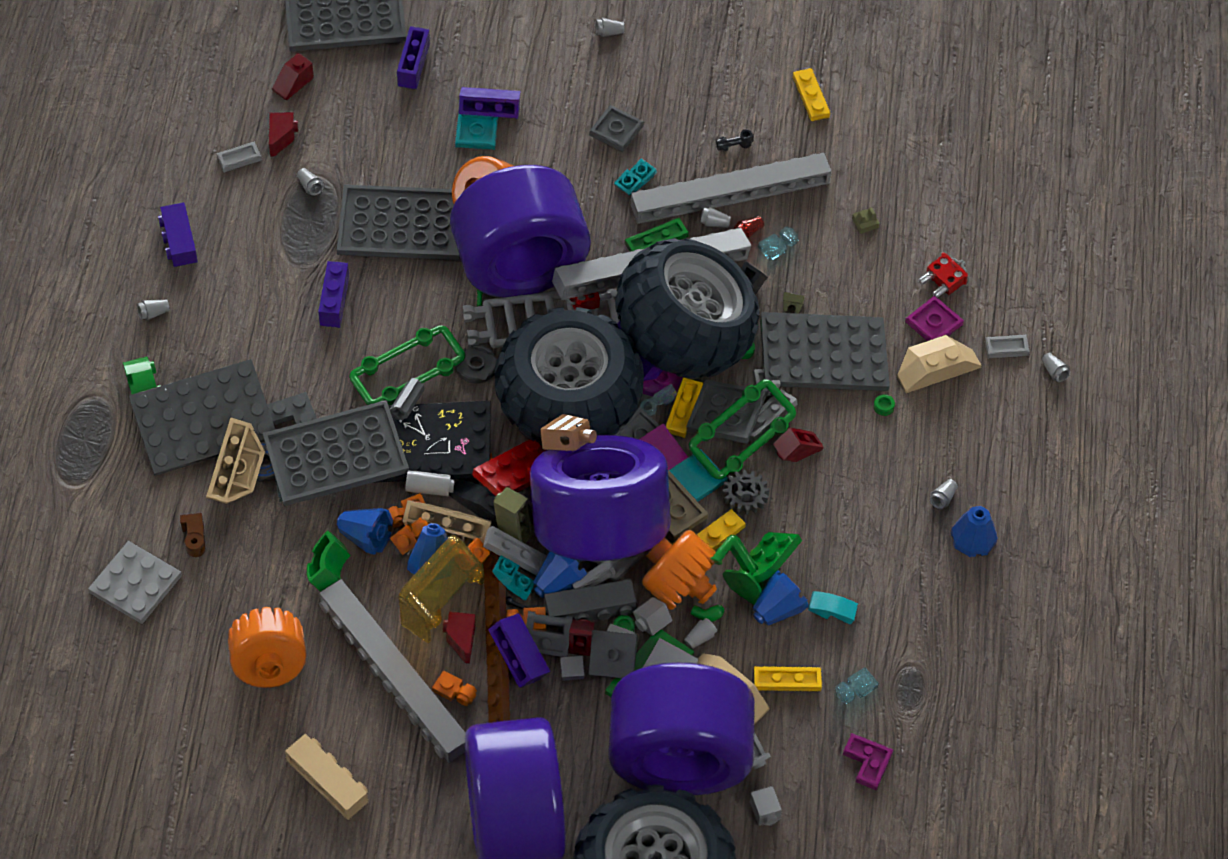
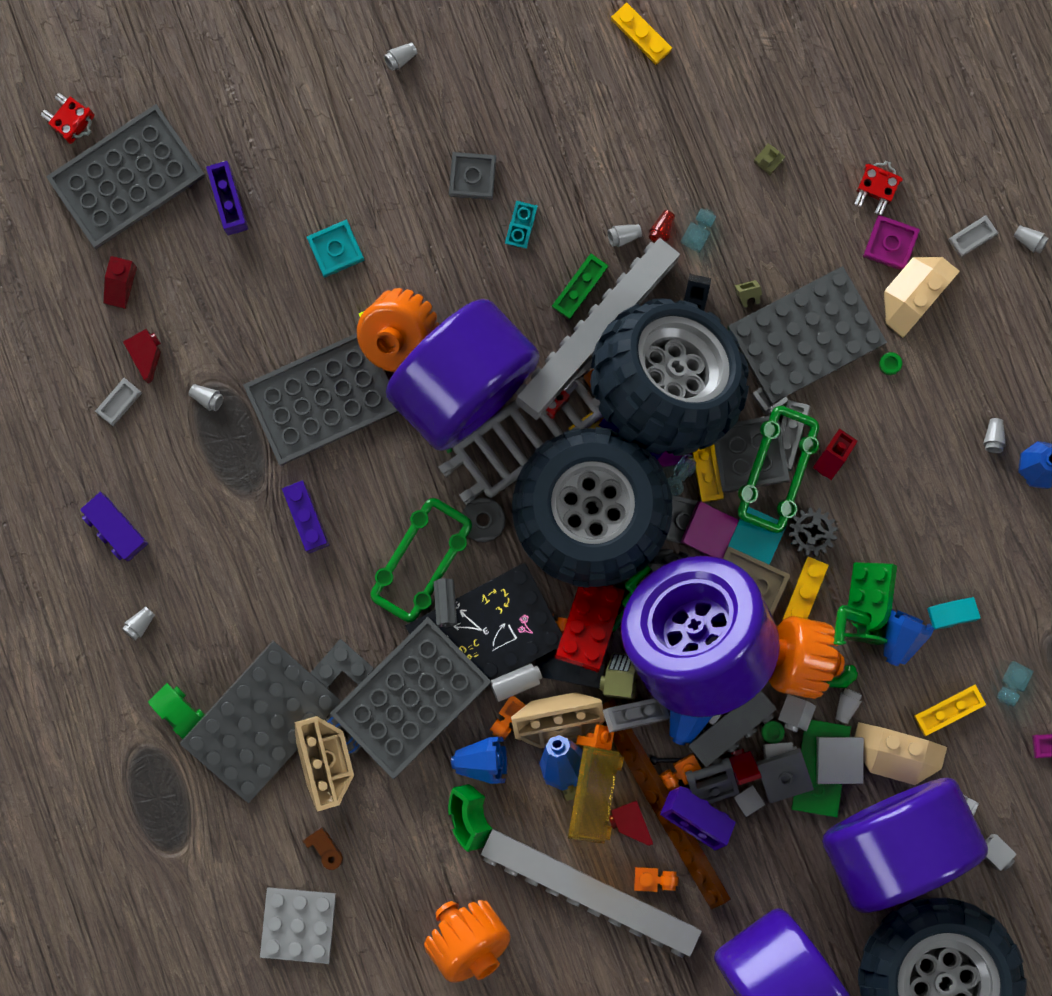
camera: 20 degrees left, 25 degrees up
orange plate [390,517,428,555] -> none
dark purple brick [459,87,521,118] -> none
teal slope [492,555,534,601] -> none
medium nougat torso [540,414,597,451] -> none
light grey brick [631,153,831,224] -> none
black bar [716,129,754,152] -> none

